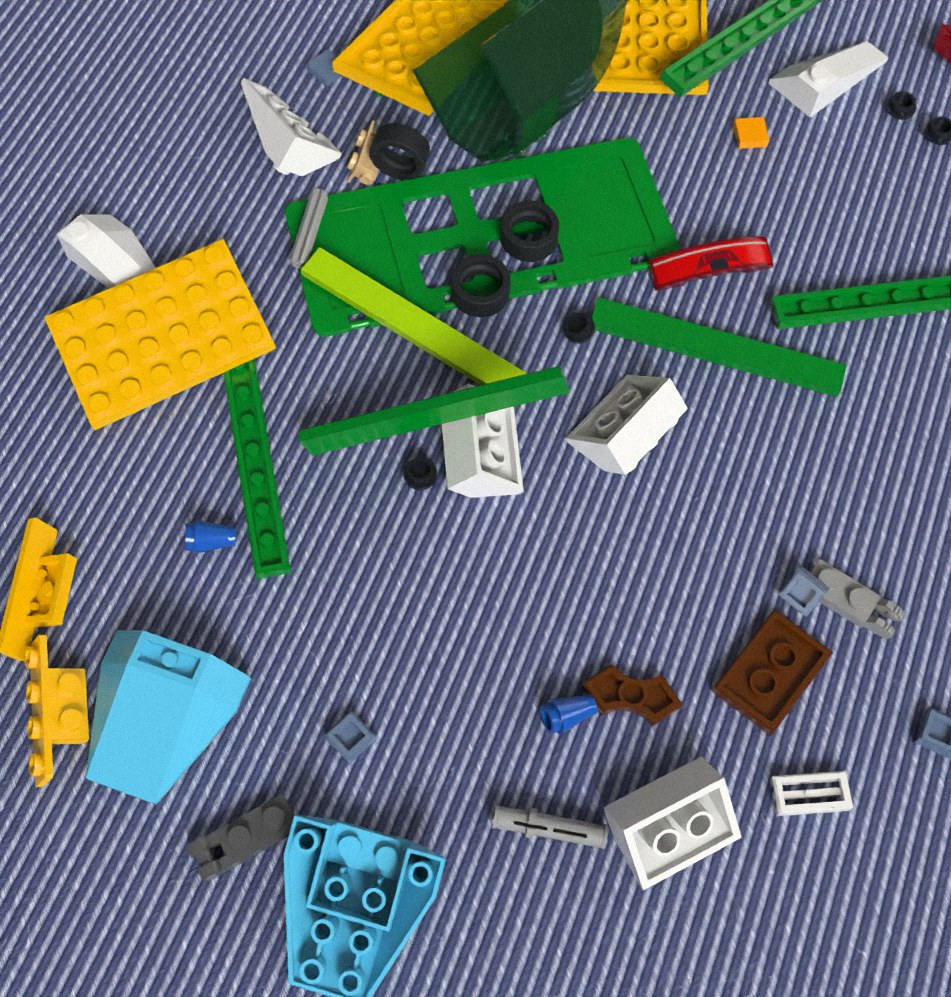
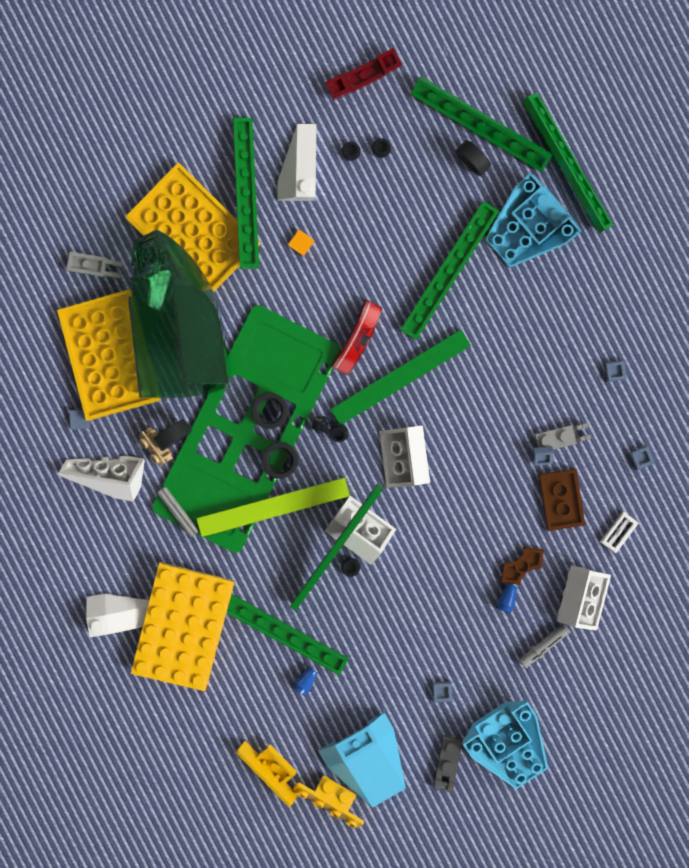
camera: 45 degrees left, 25 degrees up
none -> black plate [312,415,328,434]

